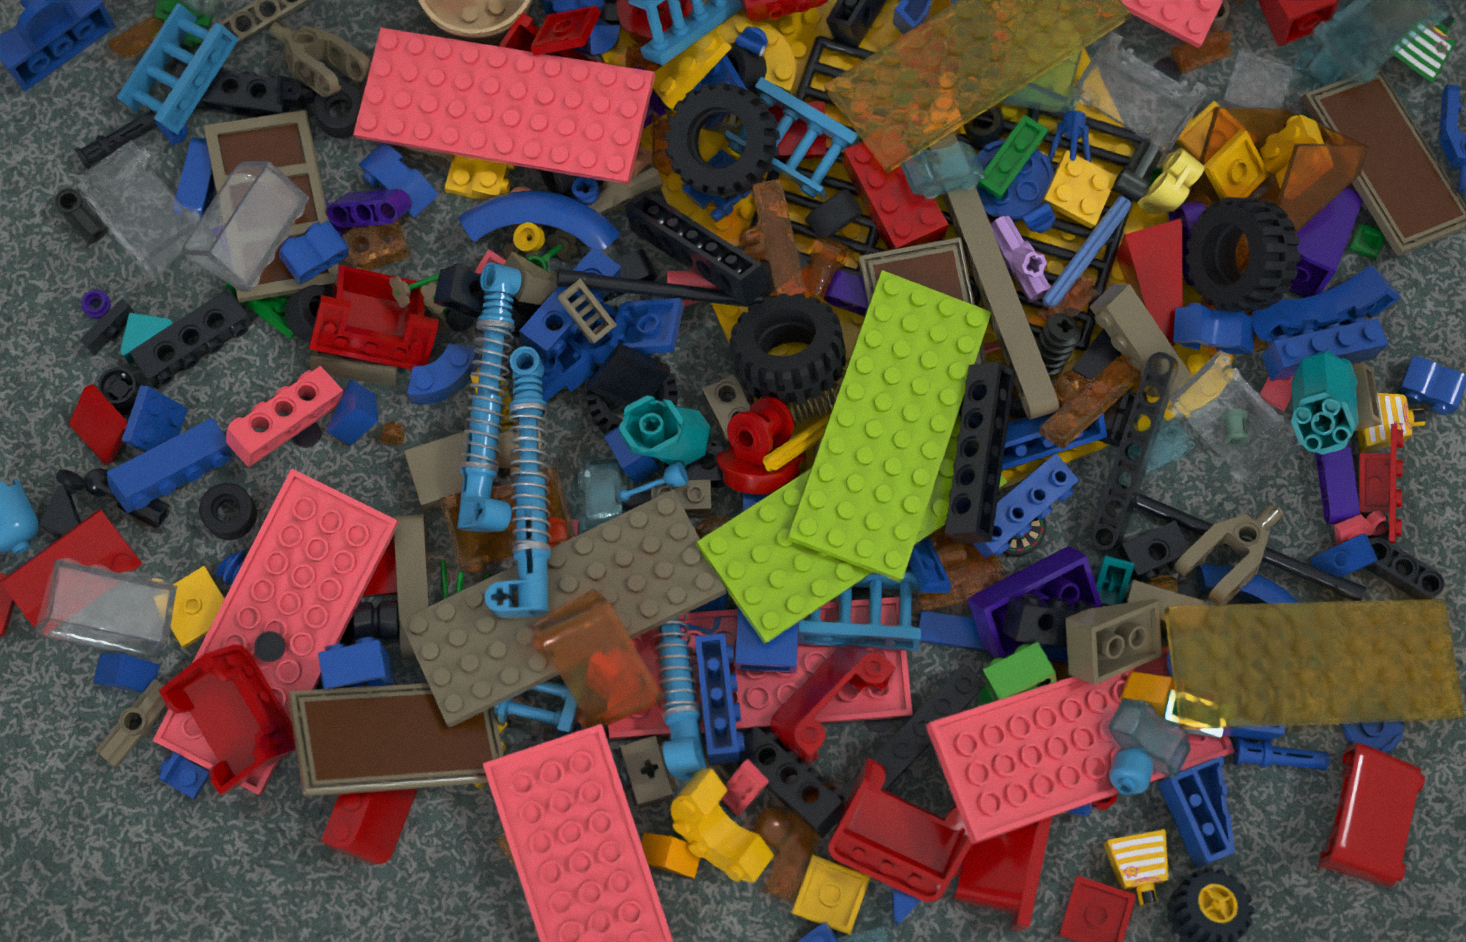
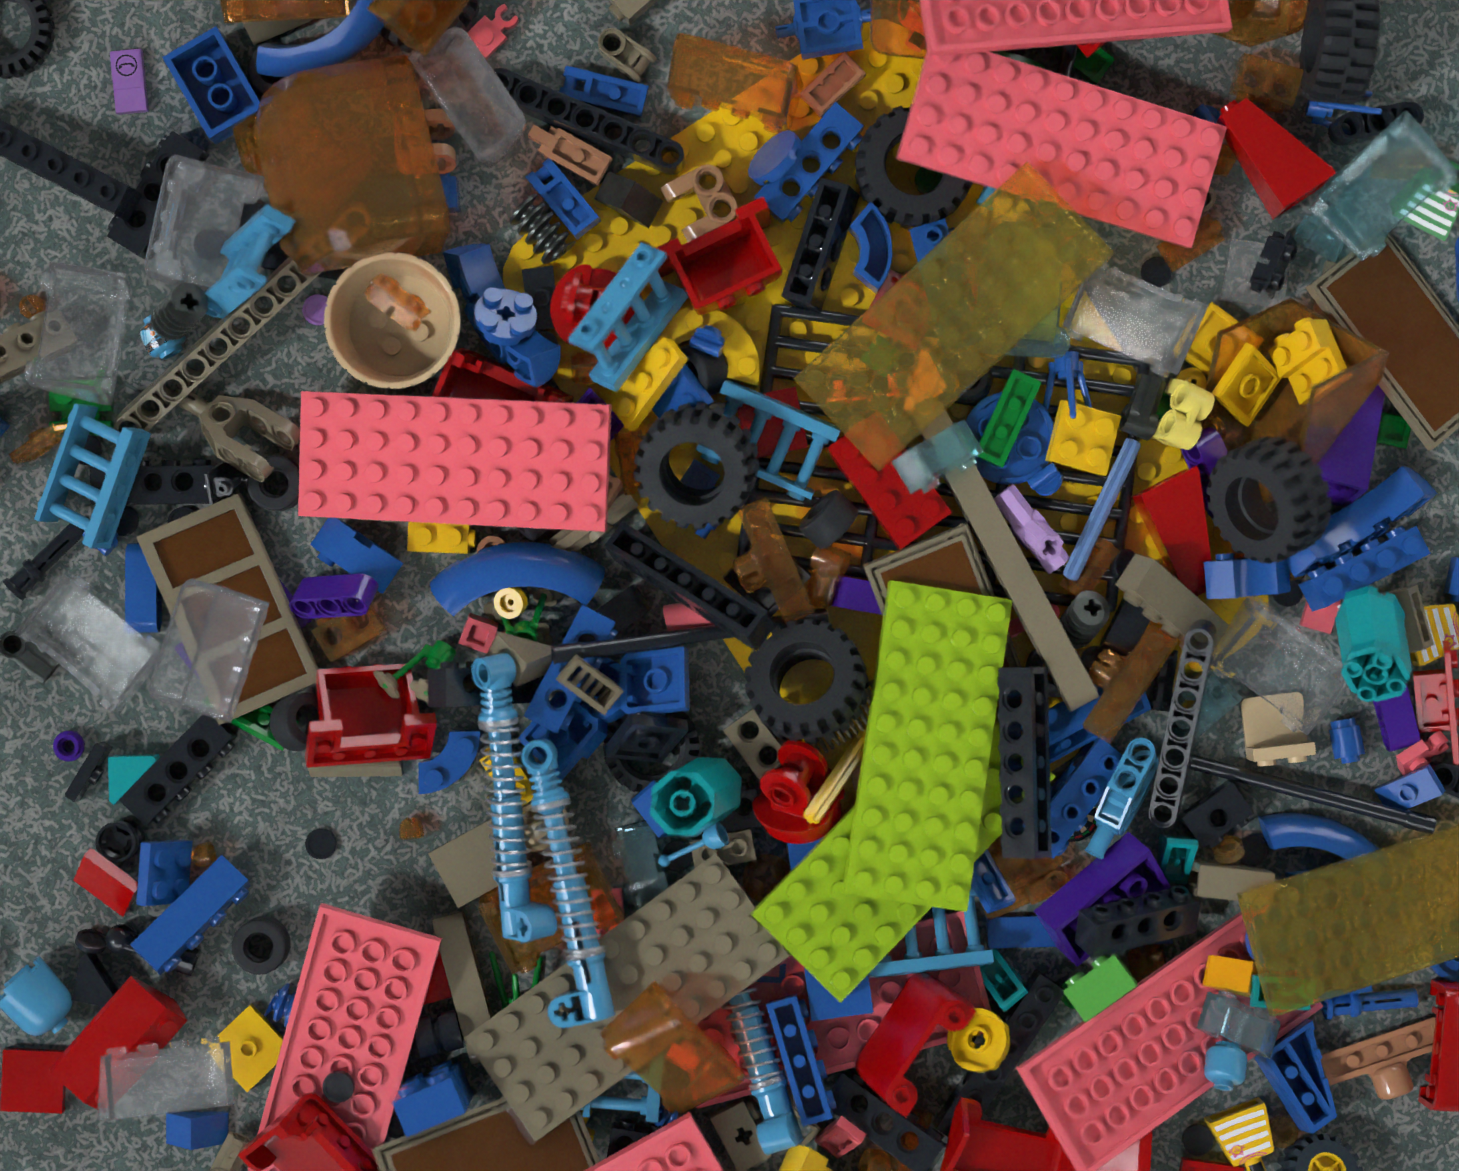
camera: 10 degrees left, 15 degrees up
coral brick [226,366,343,468] -> none
blue brick [279,221,349,285] -> none
blue slope [326,380,378,446] -> none
red tile [530,5,601,56] -> none
blue bush [572,177,600,205] -> none
dark tan slope [1066,599,1161,685] -> none
dark tan piece [1174,502,1284,608] -> none
sand green bush [1221,409,1250,446] -> none
none -> black piece [117,505,139,536]
none -> clear orange hinge [191,841,217,868]
none -> yellow plate [947,1008,1010,1073]
none -> teal slope [980,948,1028,1012]
none -> dark azure piece [1085,738,1159,859]
none -> black piece [1182,1124,1214,1156]
none -> tan bracket [1240,692,1316,766]
none -> black hinge [1249,231,1297,299]
none -> clear orange tile [1269,1116,1298,1148]
none -> black piece [1272,576,1303,607]
none -> nougat plate [1320,1017,1436,1100]
none -> blue brick [1329,718,1365,764]

